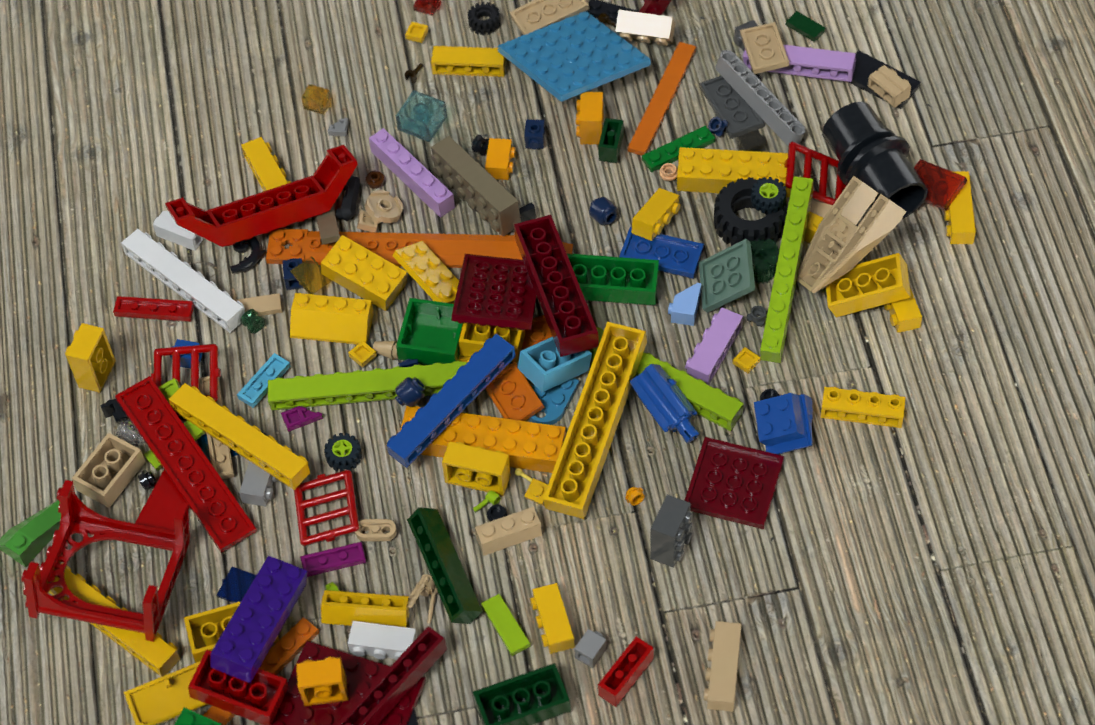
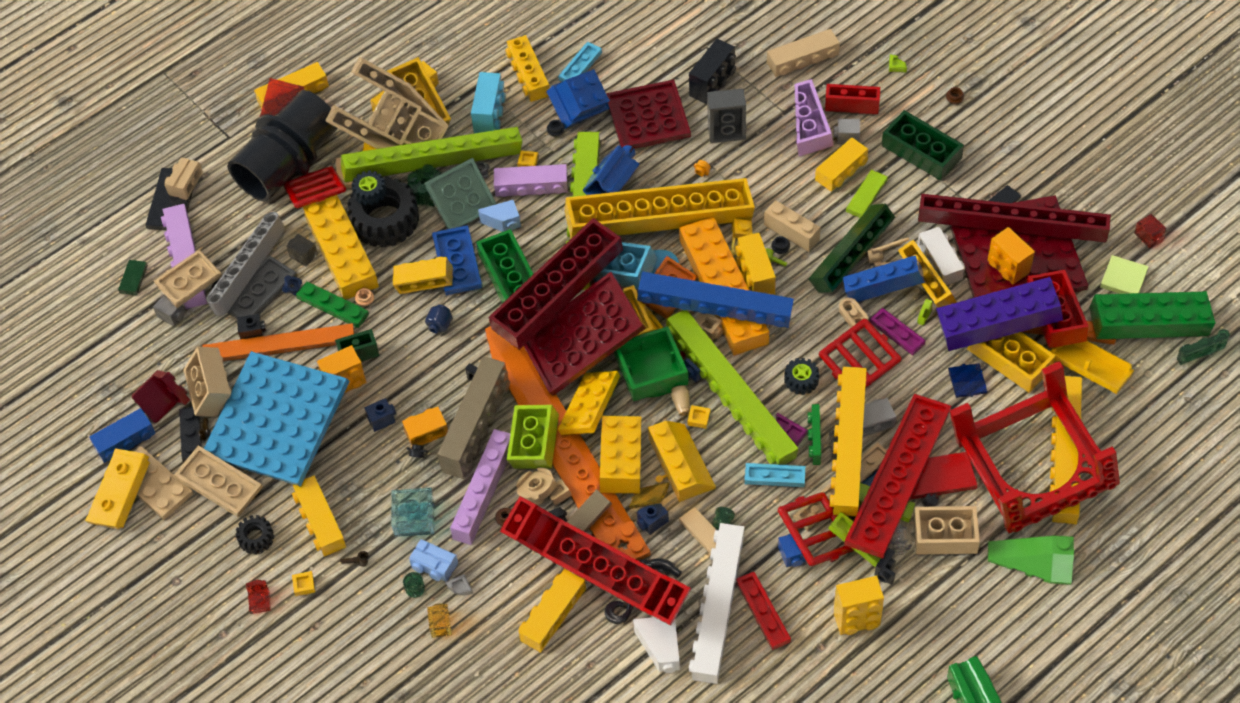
camera: 120 degrees left, 0 degrees up
dark blue head [395,377,425,407] -> none
none -> black brick [237,314,267,339]
none -> clear green wheel [403,572,425,598]
none -> light blue brick [409,539,458,582]
none -> medium azure brick [471,72,506,133]
none -> lime brick [507,405,559,469]
none -> medium azure plate [558,42,602,82]
none -> black brick [689,38,736,104]
none -> lavender wedge [795,79,833,156]
none -> green plate [807,404,821,465]
none -> blue brick [843,255,925,302]

